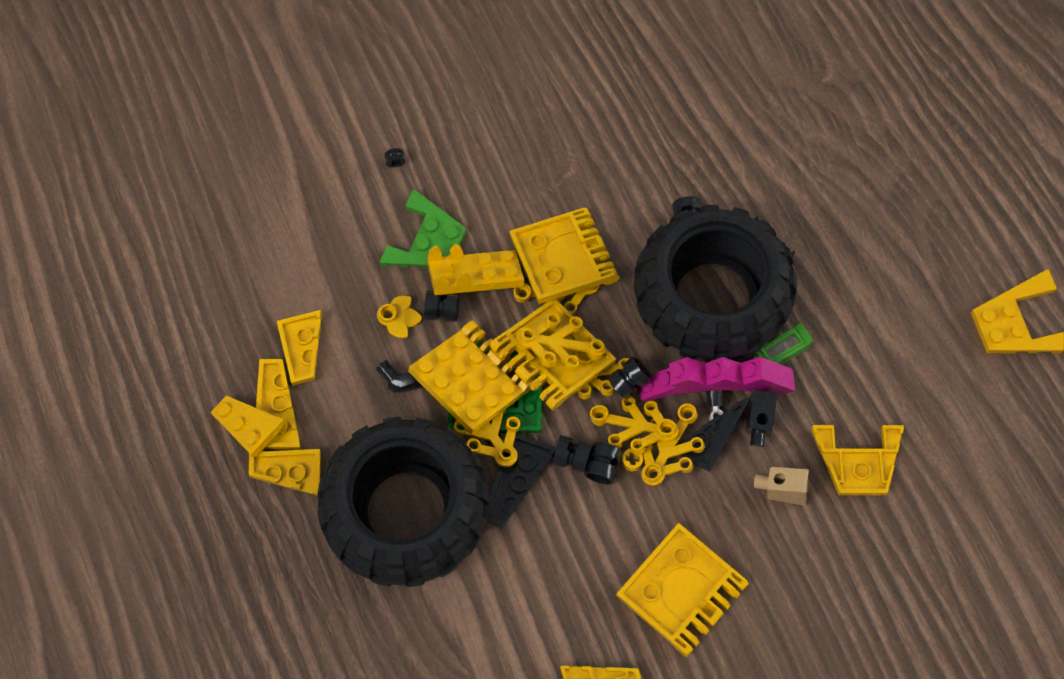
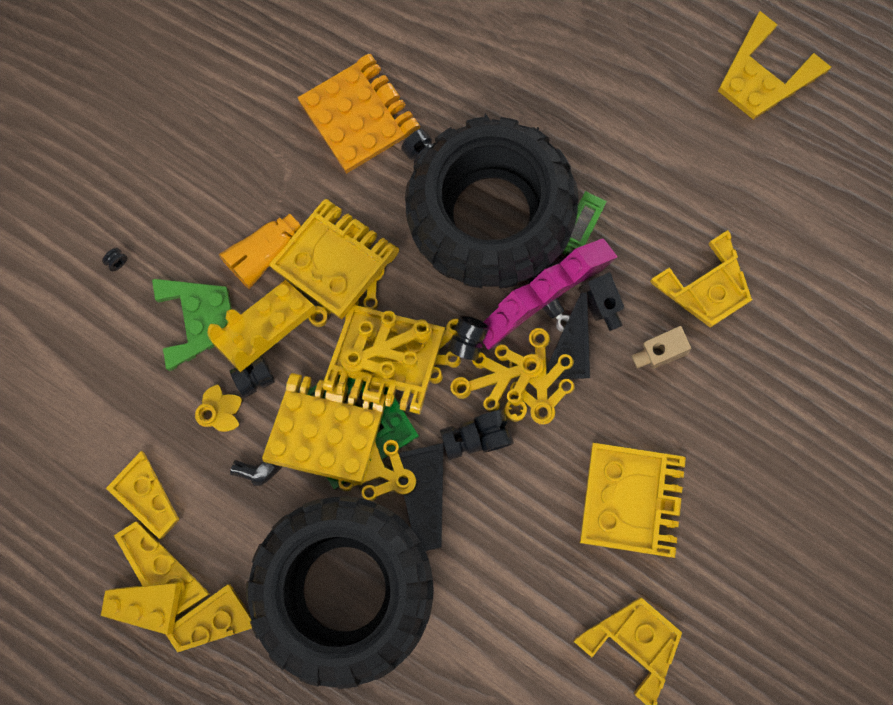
camera: 30 degrees left, 10 degrees up
none -> light orange piece [219,214,301,289]
none -> light orange hinge [297,54,420,174]

